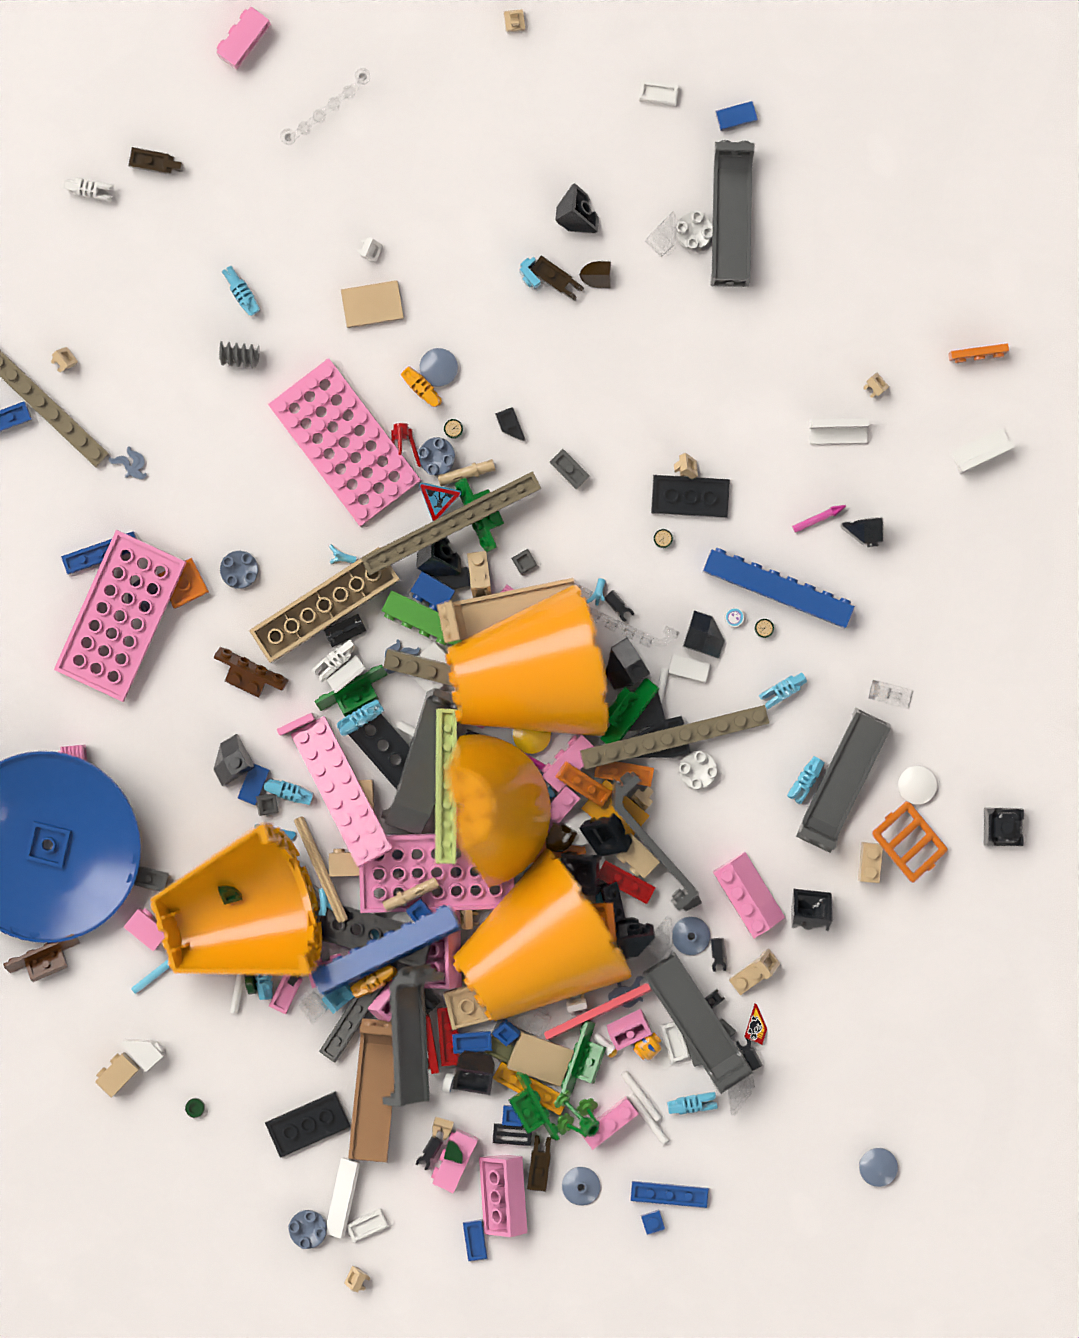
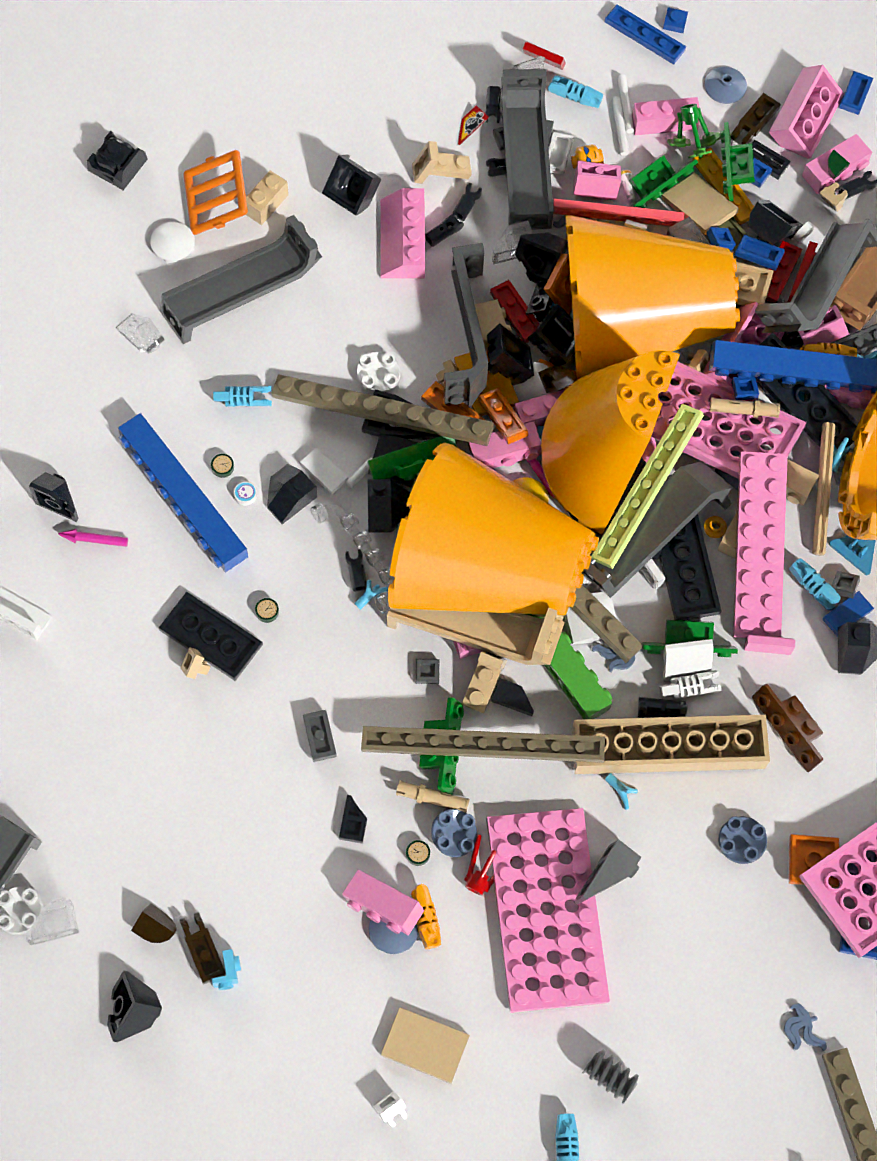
camera: 160 degrees left, 20 degrees down
medium azure hinge [337,700,384,736] -> none
blue brick [410,572,456,612] -> none
black slope [417,537,461,576] -> none
piece [420,483,461,521] -> none
sand blue dish [672,917,710,955] -> none
medium azure hinge [787,756,825,804] -> none
none -> bright pink brick [342,870,424,936]
none -> black bar [425,213,464,247]
none -> red tile [523,42,566,70]
none -> dark grey slope [574,839,641,905]
none -> light orange plate [704,516,727,538]

